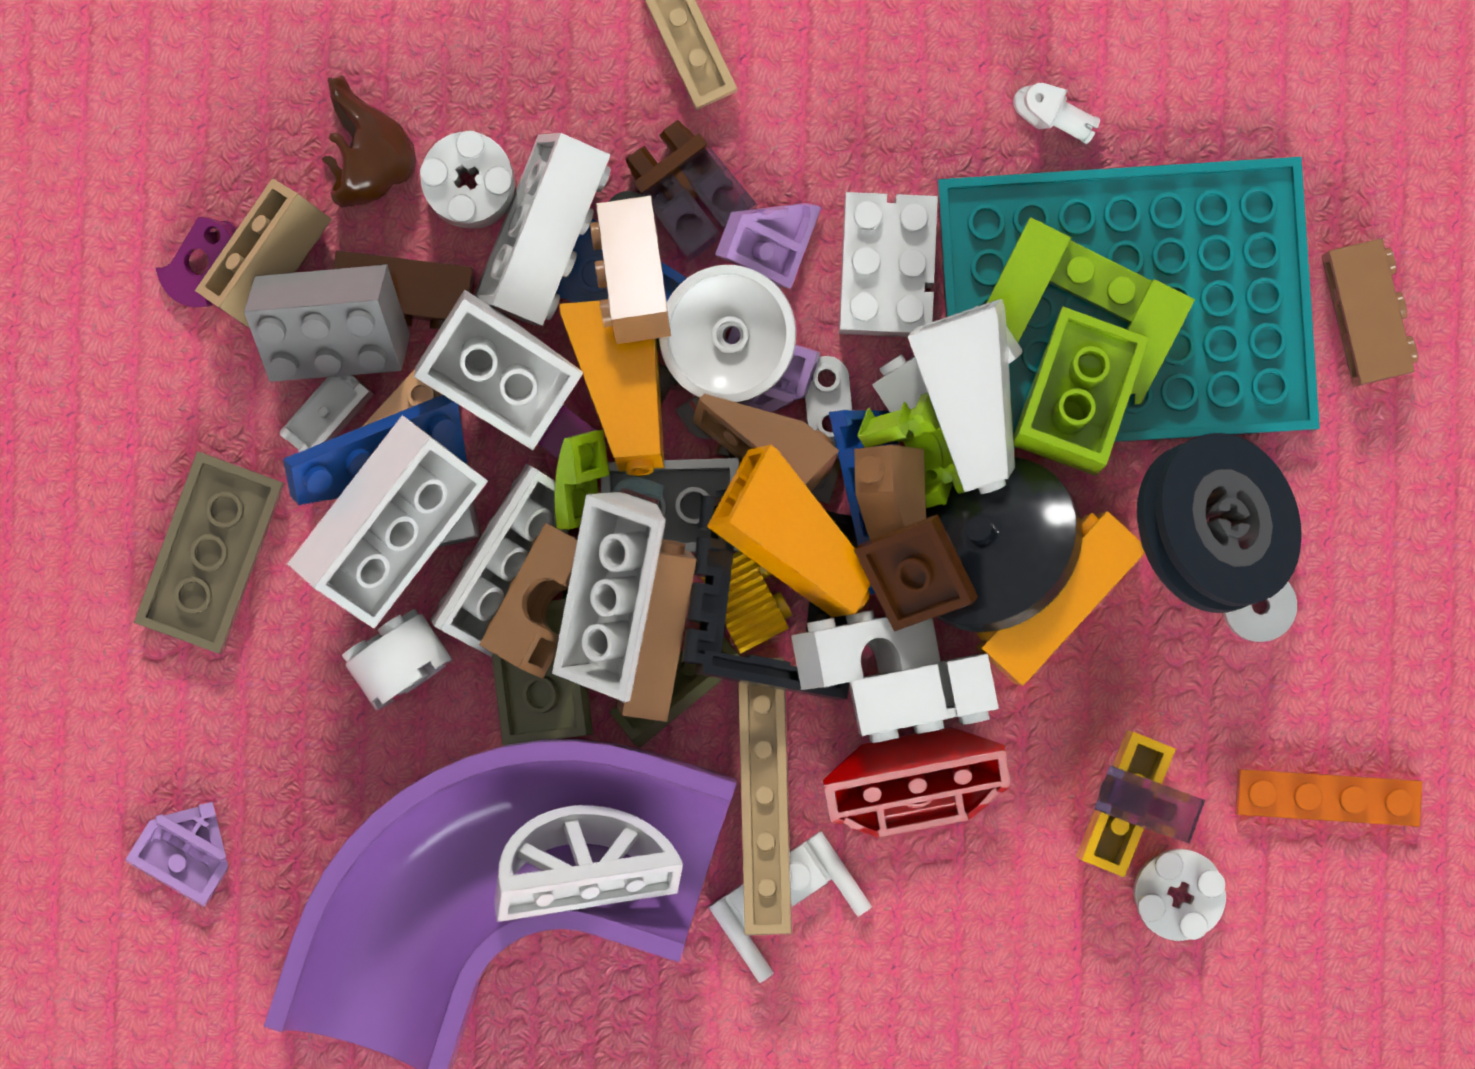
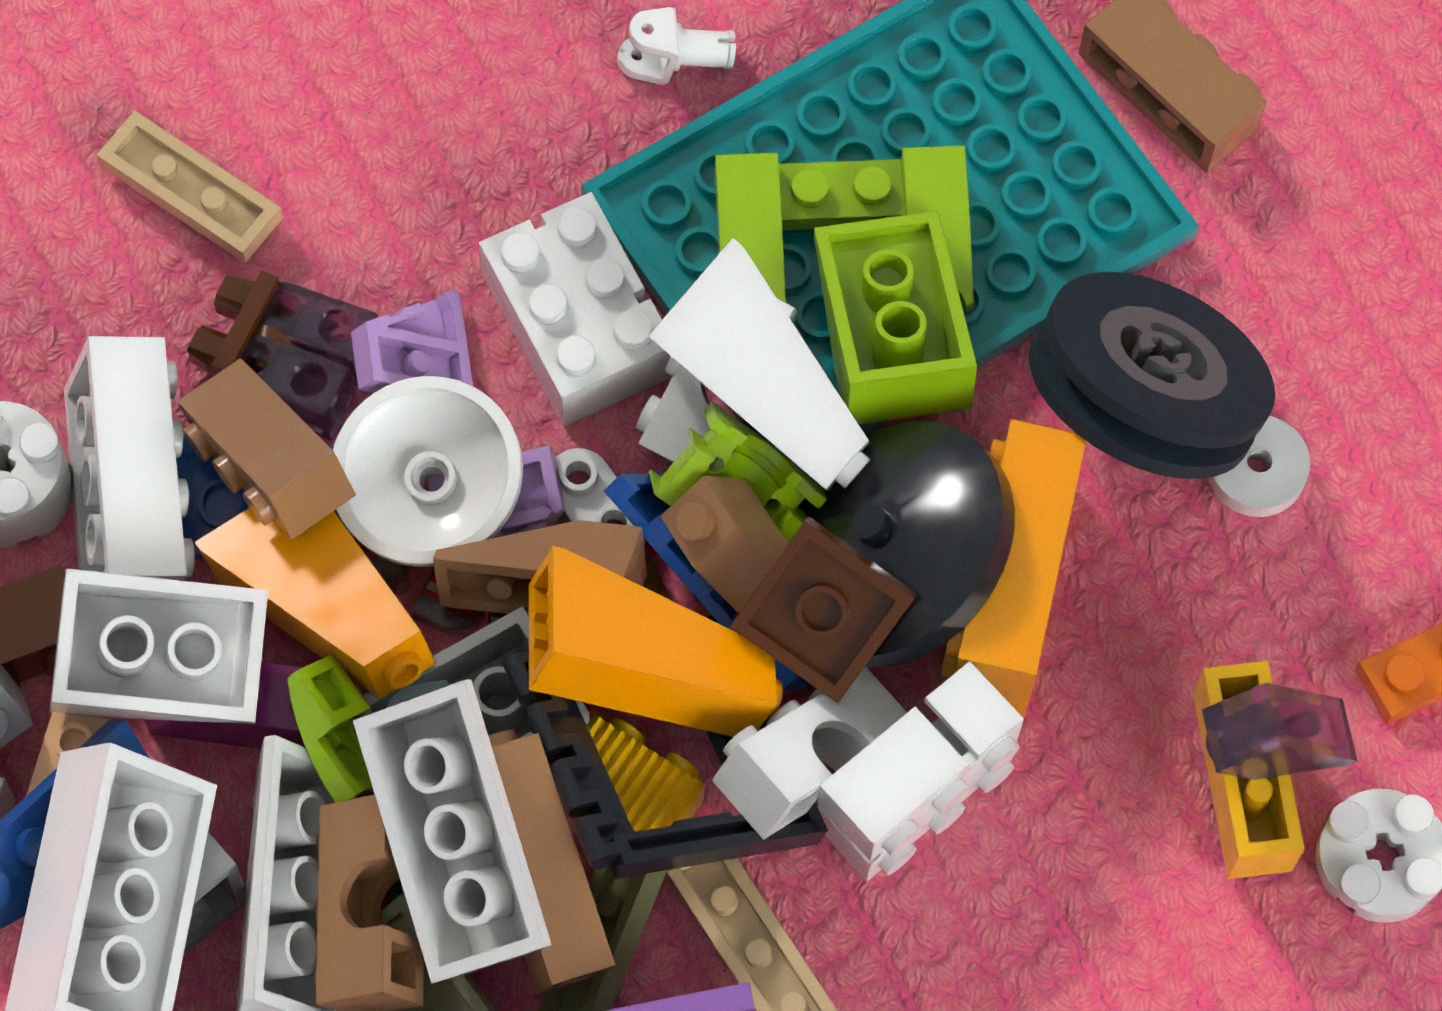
camera: 30 degrees left, 20 degrees down
red wedge [823,727,1011,838] -> none

